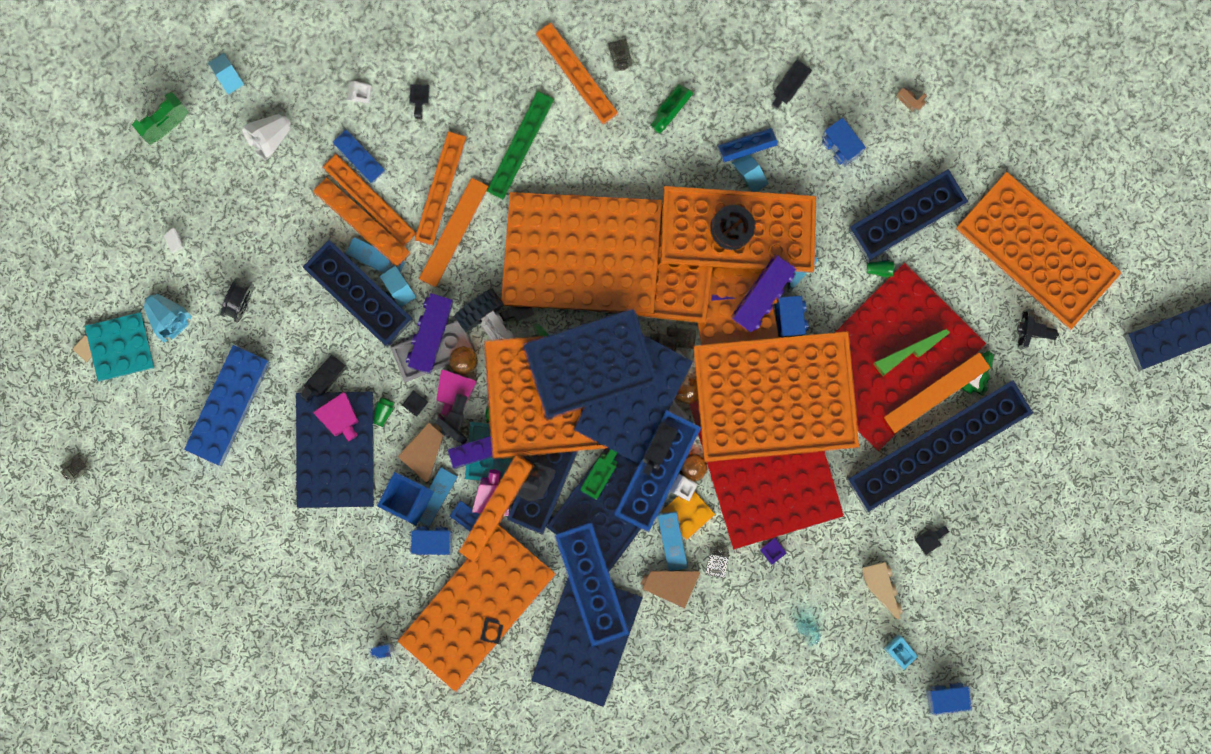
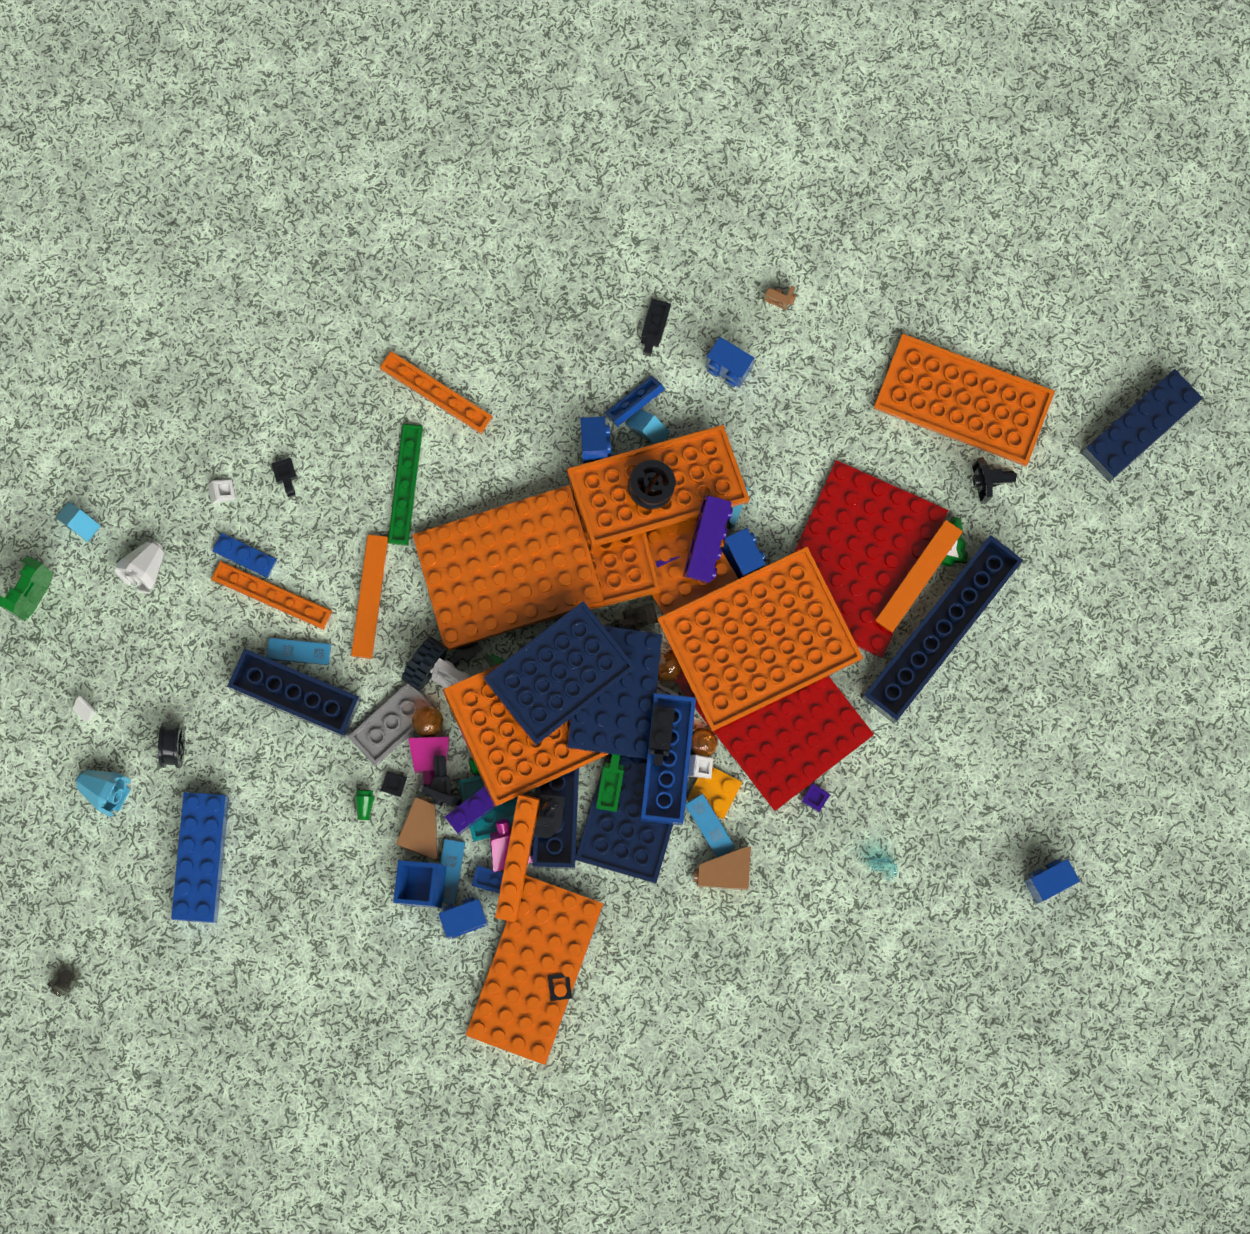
camera: 25 degrees left, 5 degrees down
tan tile [72,335,92,362] -> none
teal plate [85,312,155,382] -> none
dark blue plate [296,392,374,508] -> none
black hinge [301,355,347,403] -> none
orange plate [313,177,410,267] -> none
dark pink torso [314,392,359,441] -> none
blue plate [369,644,395,659] -> none
medium azure slope [379,266,416,307] -> none
dark purple brick [406,293,454,375] -> none
orange plate [414,131,467,246] -> none
dark blue plate [531,577,643,707] -> none
blue brick [554,523,629,646] -> none
clear smoke bracket [608,39,633,71] -> none
green hinge [650,84,694,134] -> none
clear smoke bracket [706,546,729,578] -> none
dark blue brick [848,169,968,263] -> none
tan slope [861,562,902,619] -> none
green cone [867,259,895,278] -> none
bright green slope [873,329,949,376] -> none
medium azure slope [883,635,918,670] -> none
black plate [914,526,950,555] -> none
none -> blue piece [580,416,611,464]

